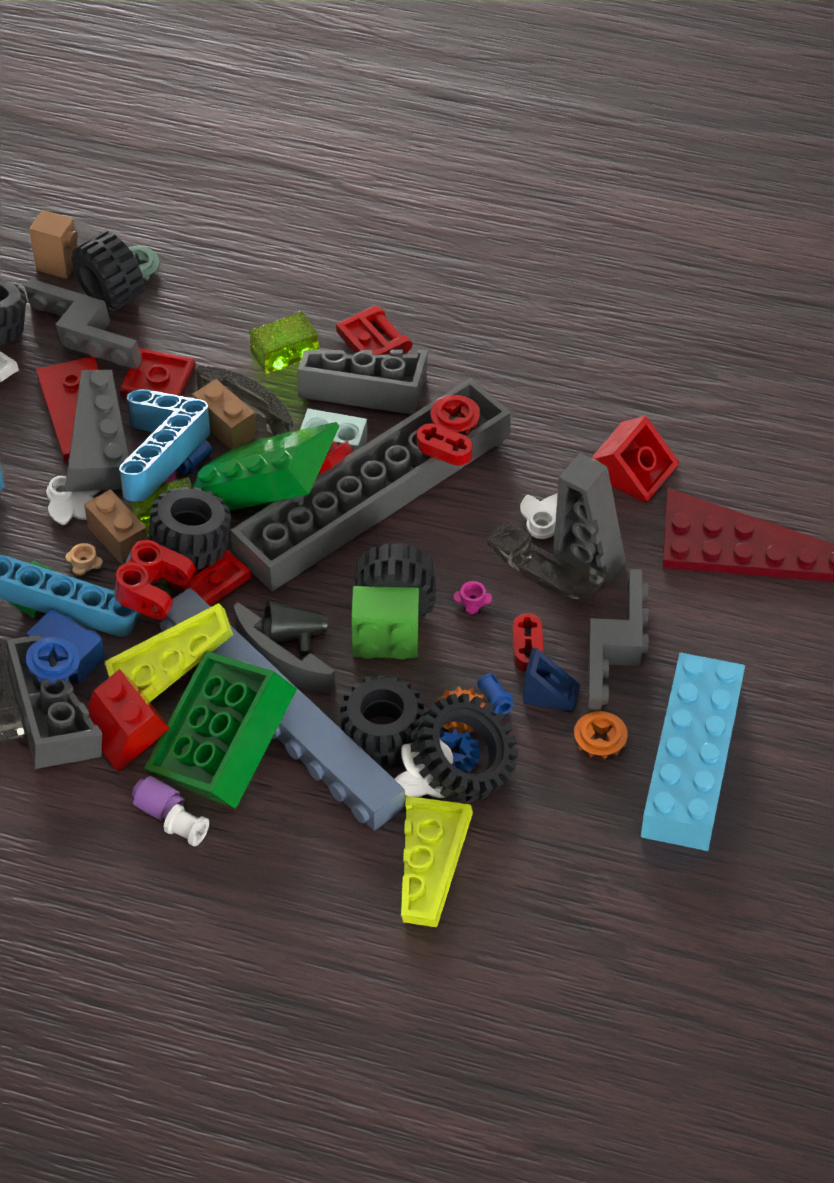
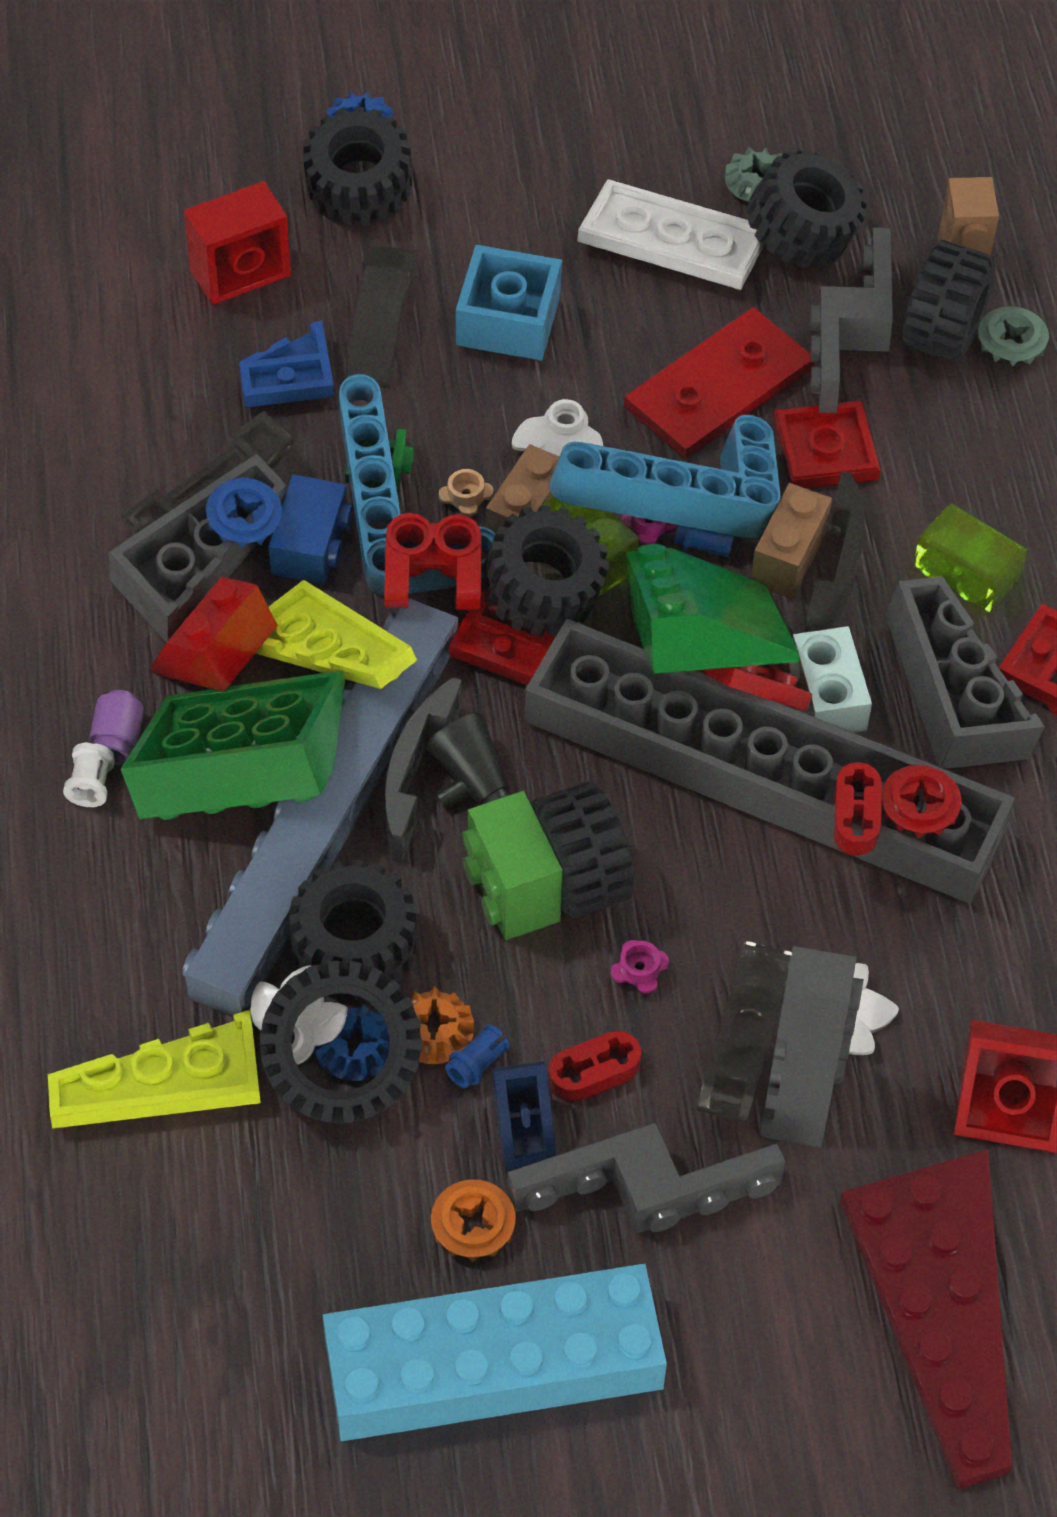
camera: 65 degrees right, 5 degrees up
dark grey wedge [64,370,129,492] -> none

